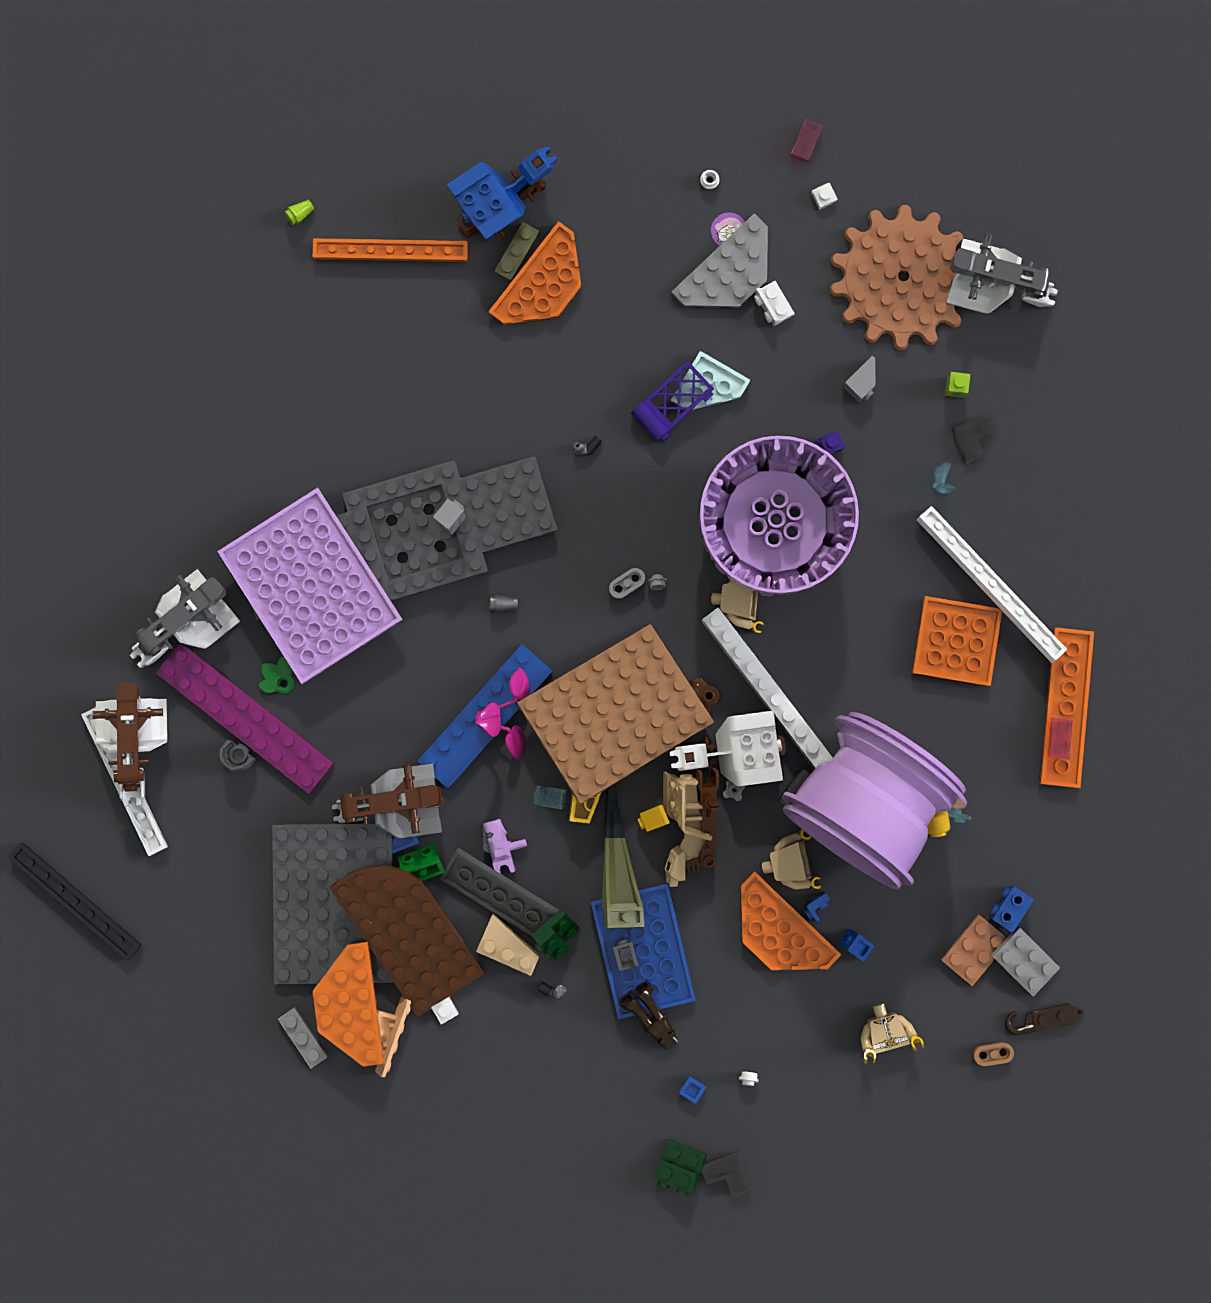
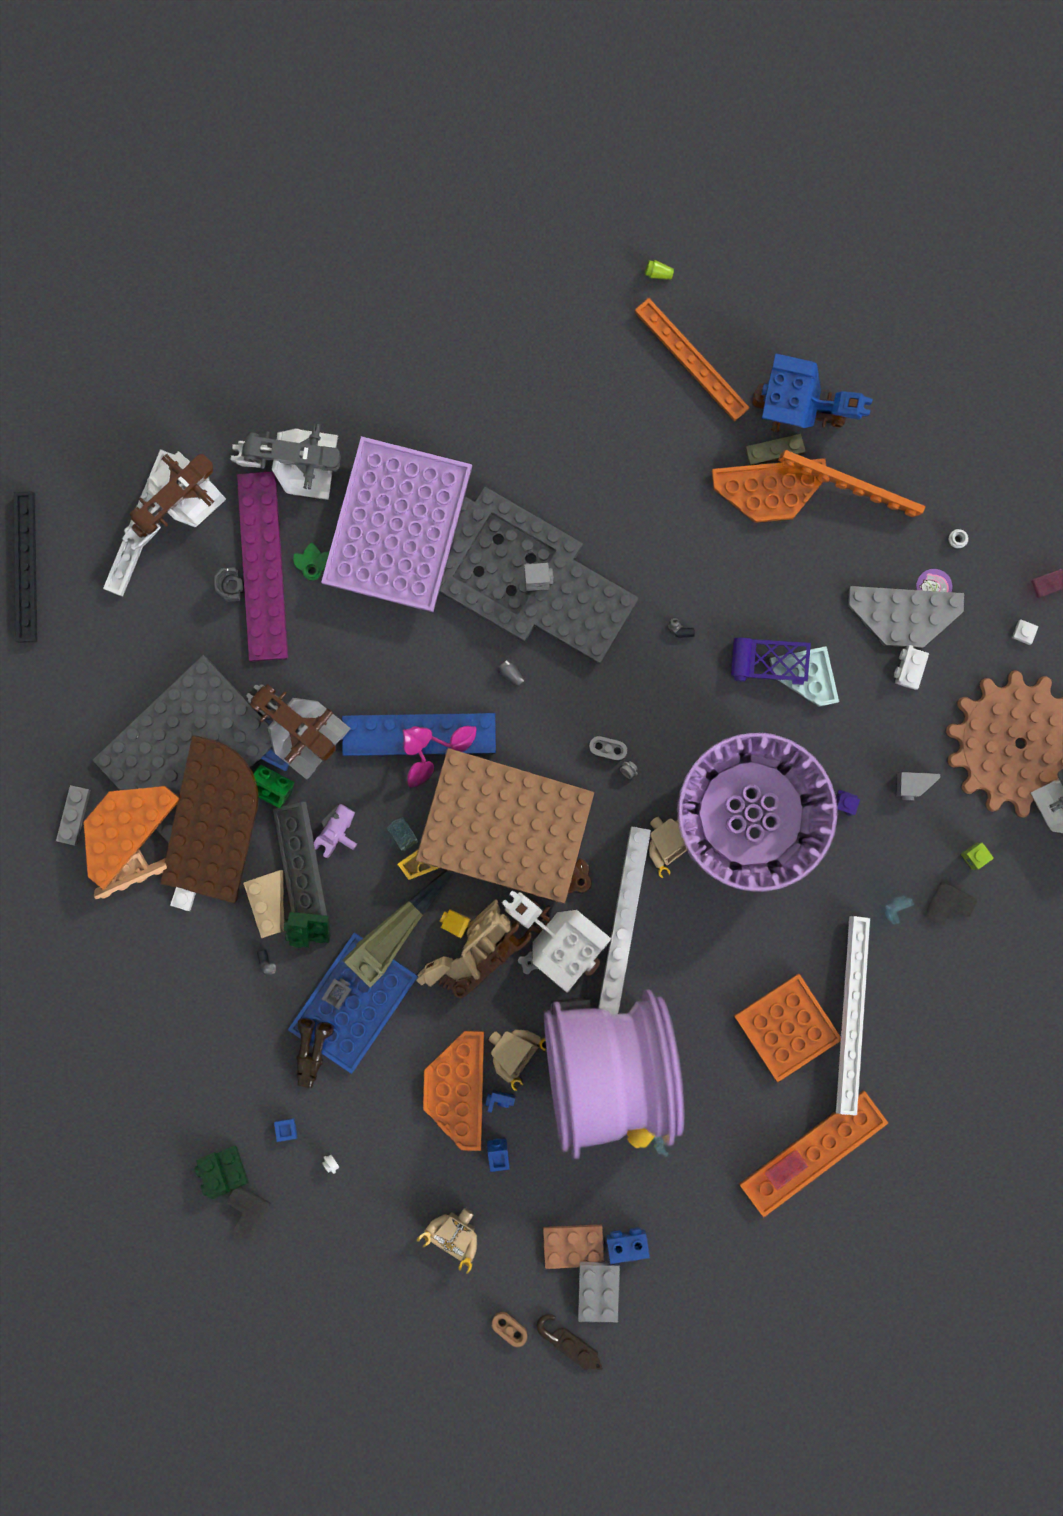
camera: 50 degrees right, 0 degrees up
none -> orange plate [778,450,926,517]

